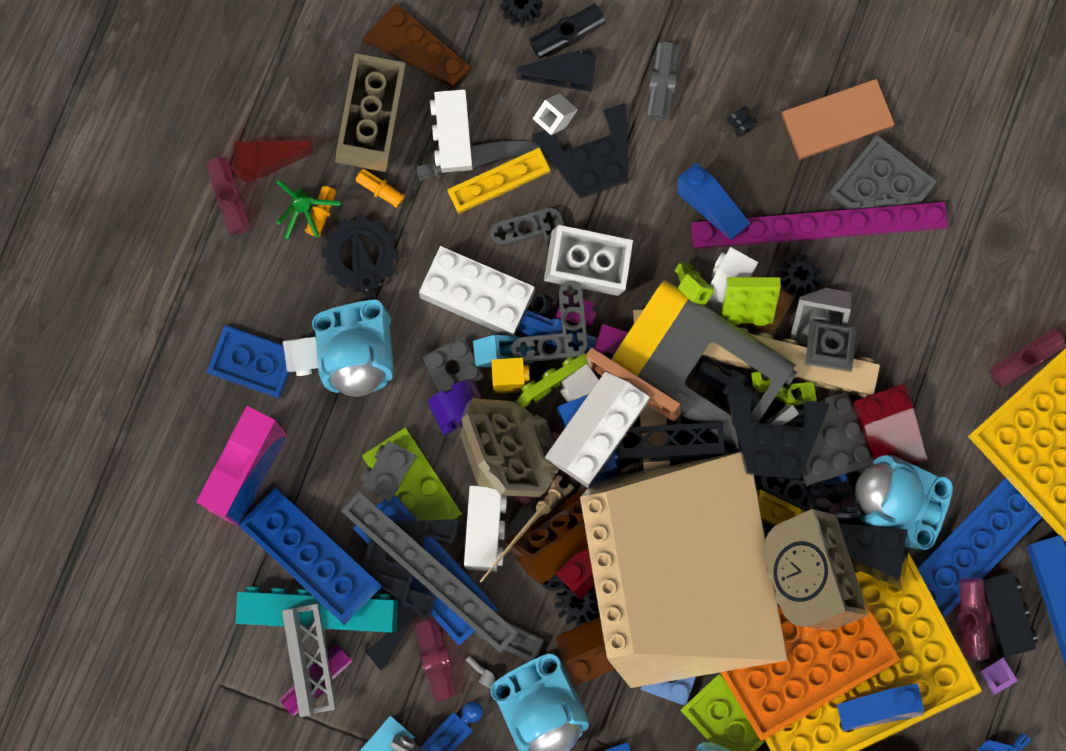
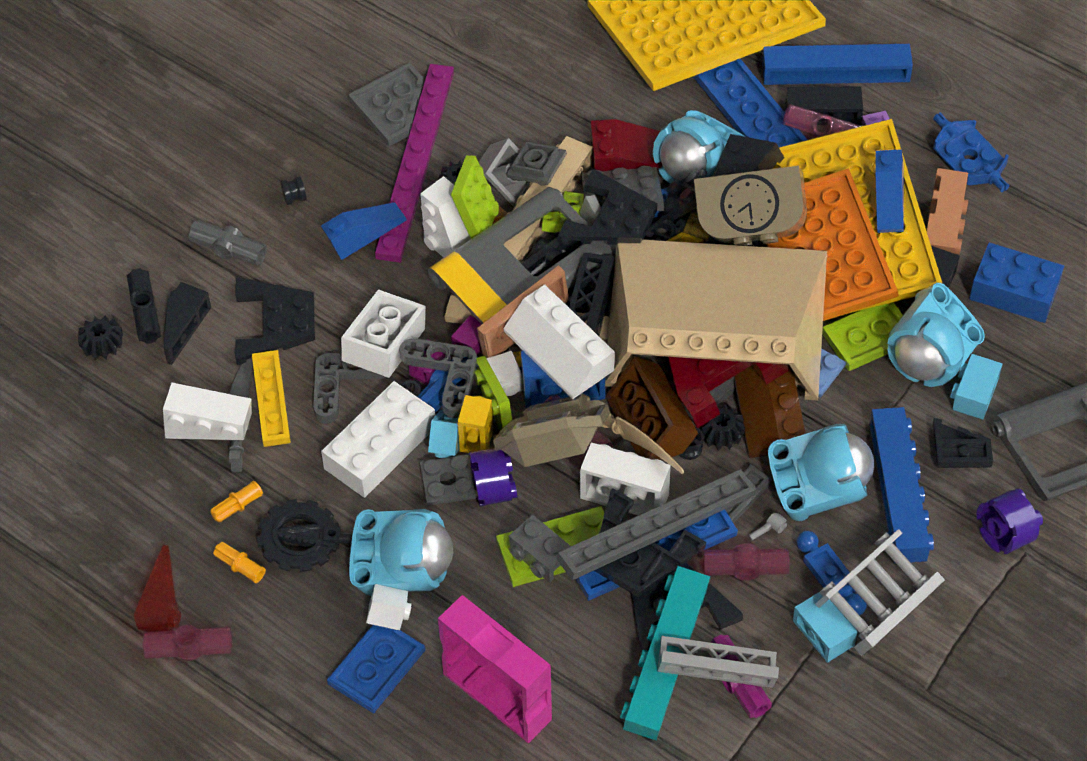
camera: 75 degrees left, 25 degrees down
blue plate [239,488,381,625] -> none
green plant [276,180,341,240] -> none
dark tan brick [335,53,405,172] -> none
reddish brown wing [362,3,471,88] -> none
white brick [533,93,578,135] -> none
lime piece [674,261,714,305] -> none
nougat tile [781,79,895,160] -> none
clear pink piece [988,328,1066,389] -> none

